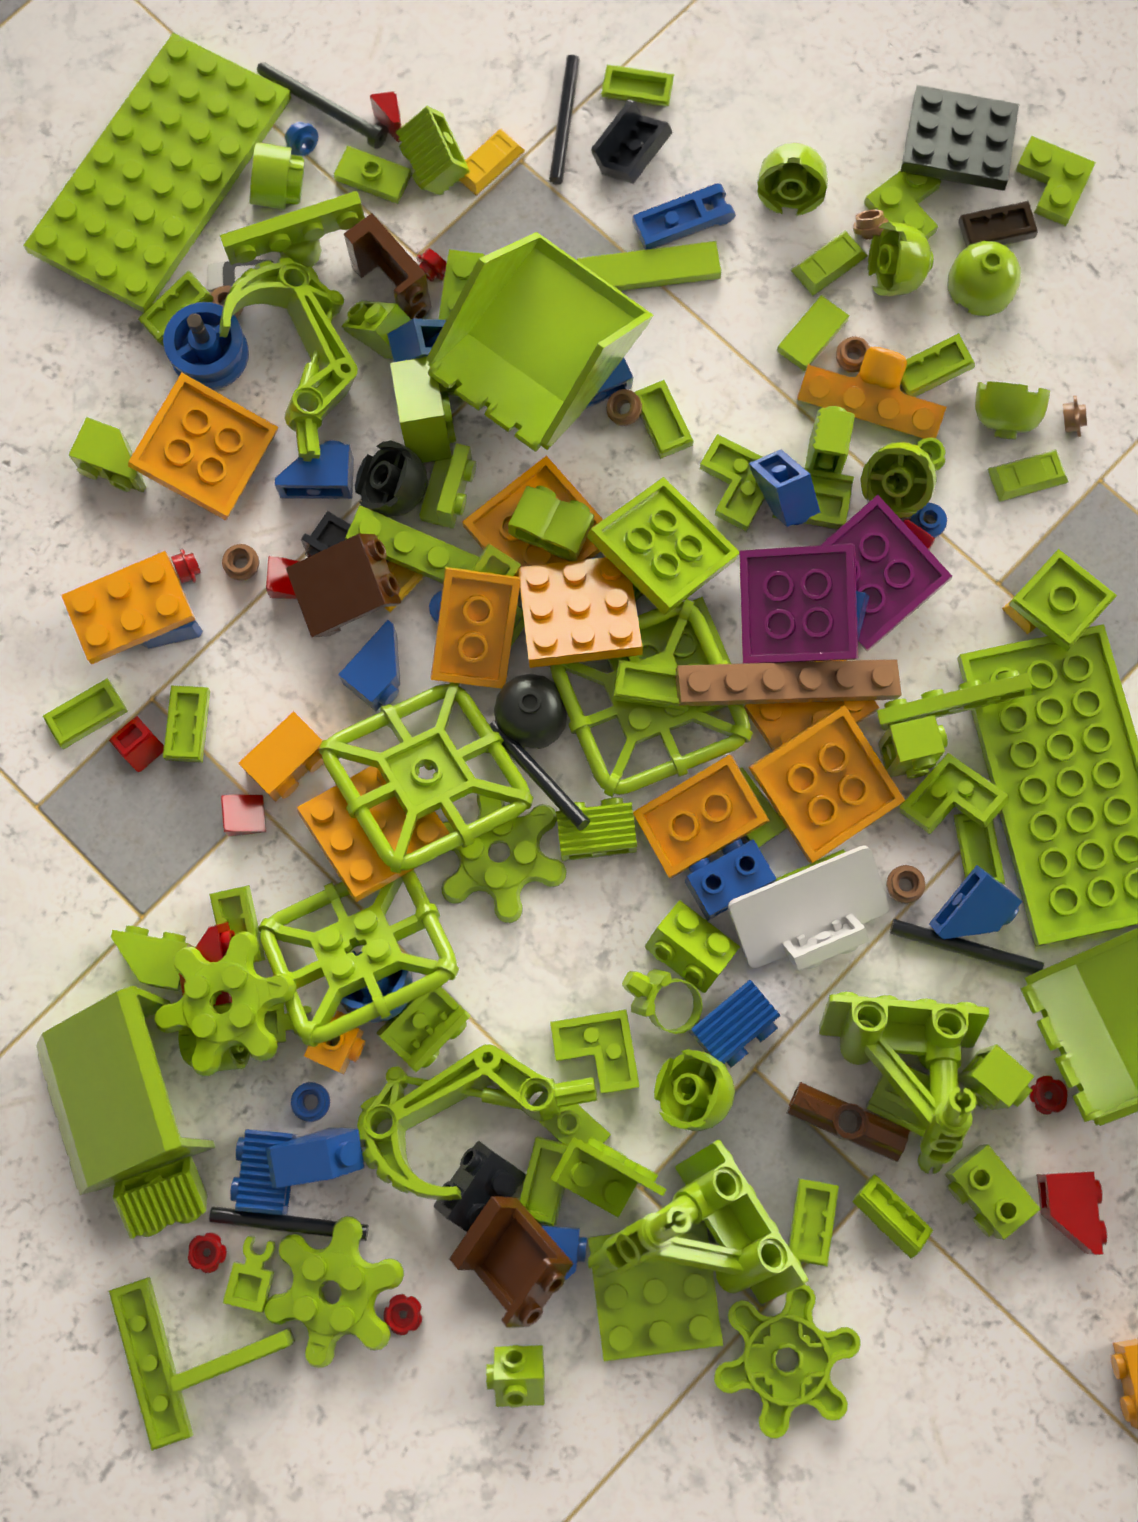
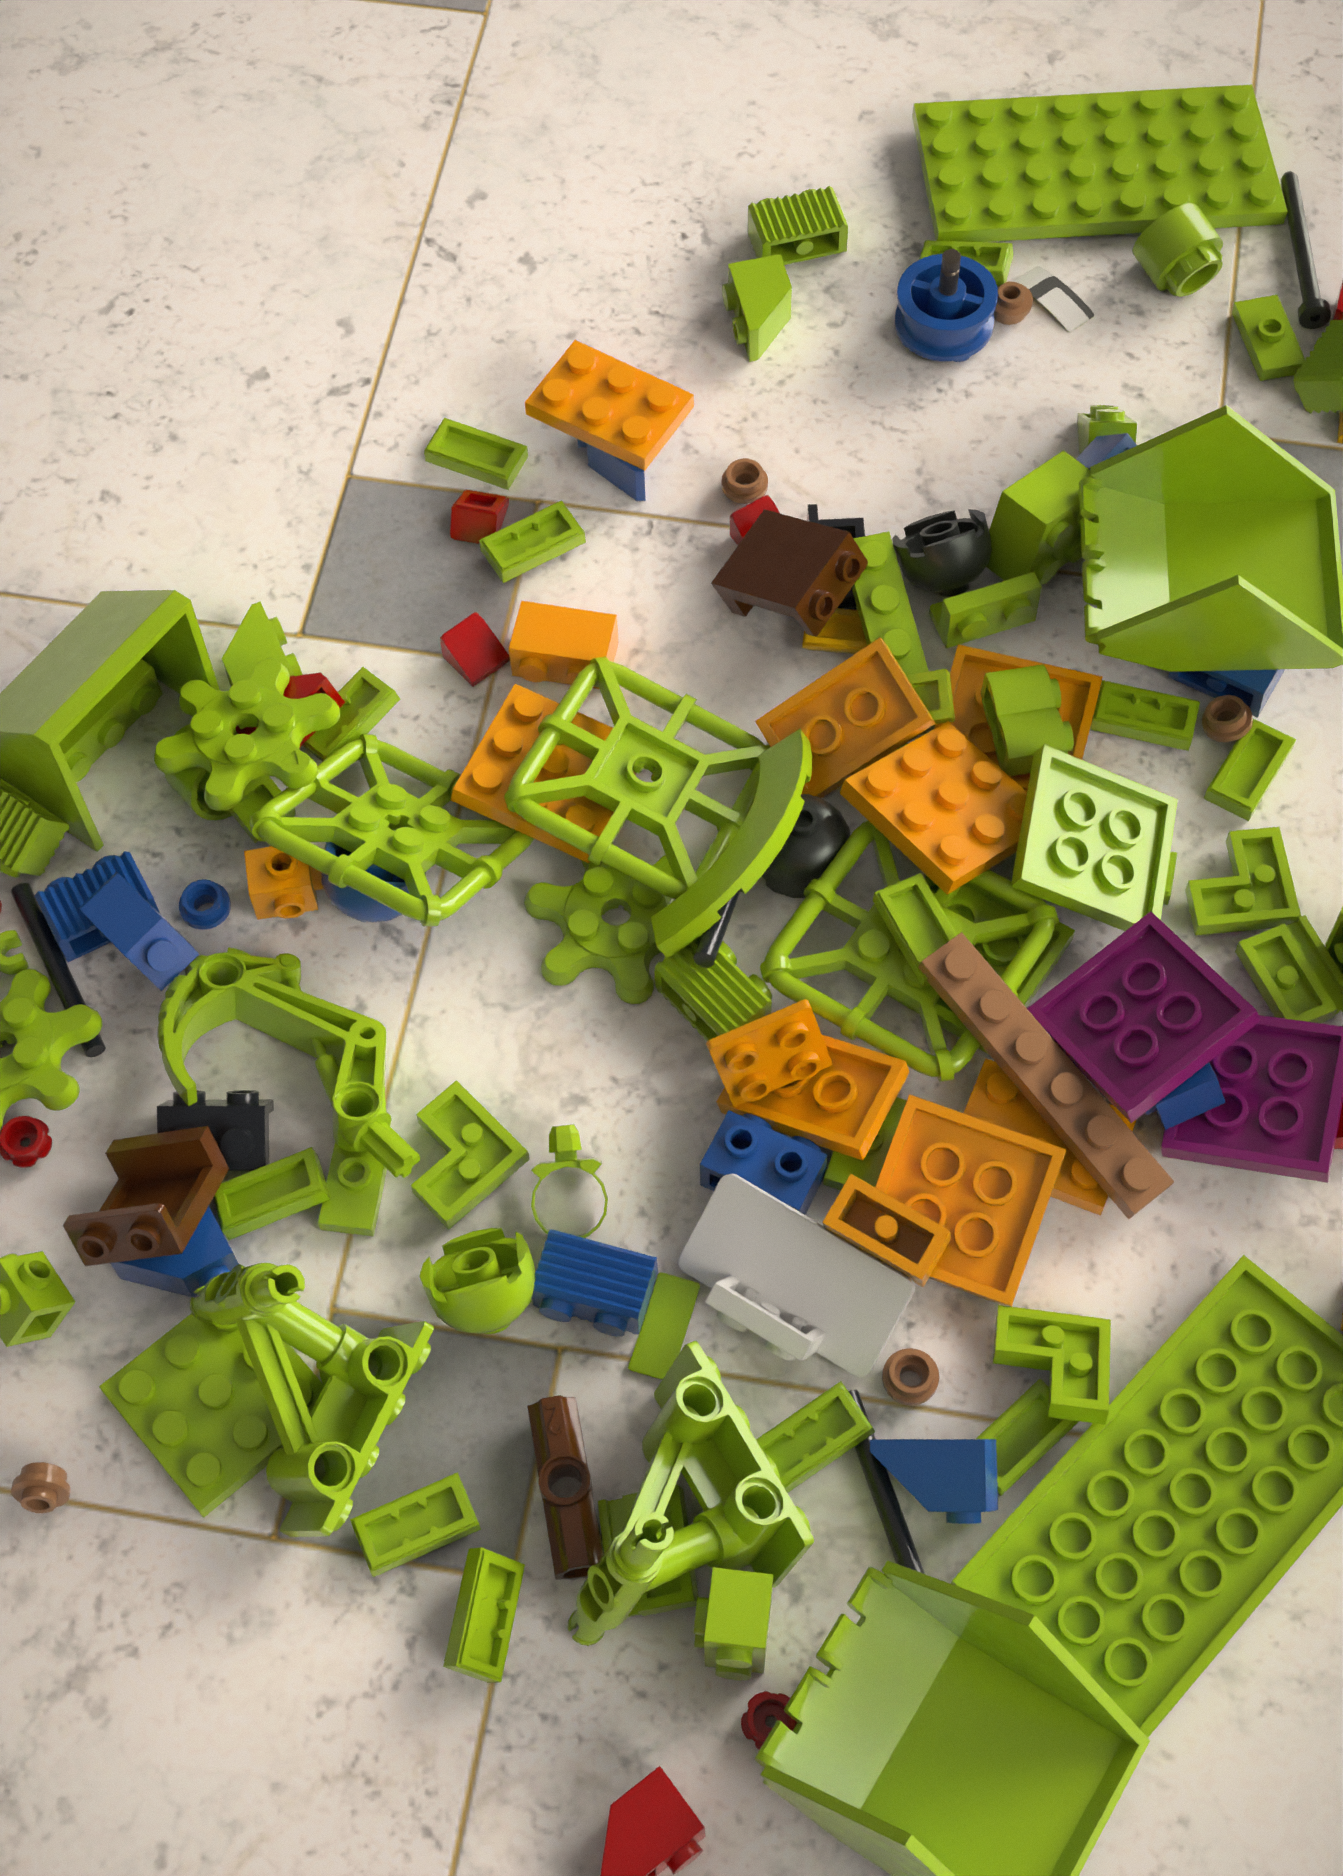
camera: 55 degrees right, 15 degrees down
light orange plate [128,373,279,520] -> none
red plate [171,549,201,584] -> none
lime plate [220,191,365,268] -> none
lime piece [220,257,358,462] -> none
blue slope [274,440,354,499] -> none
blue plate [285,122,319,157] -> none
blue slope [338,620,400,711] -> none
reddish brown panel [344,213,432,320] -> none
lime bracket [376,987,471,1072] -> none
lime bracket [550,1136,667,1218] -> none
lime bracket [645,900,741,993] -> none
lime plate [714,1284,861,1438] -> none
blue slope [749,449,820,527] -> none
lime plate [877,670,1032,731] -> none
lime brick [878,715,948,779] -> none
lime brick [944,1144,1041,1240] -> none
none -> medium nougat plate [11,1462,71,1513]
none -> lime sticker [628,1272,700,1380]
none -> lime tile [651,729,812,958]
none -> light orange bracket [706,999,833,1107]
none -> lime brick [747,186,848,265]
none -> lime plate [756,1381,875,1493]
none -> light orange brick [822,1174,951,1287]
none -> lime plate [1091,680,1200,751]

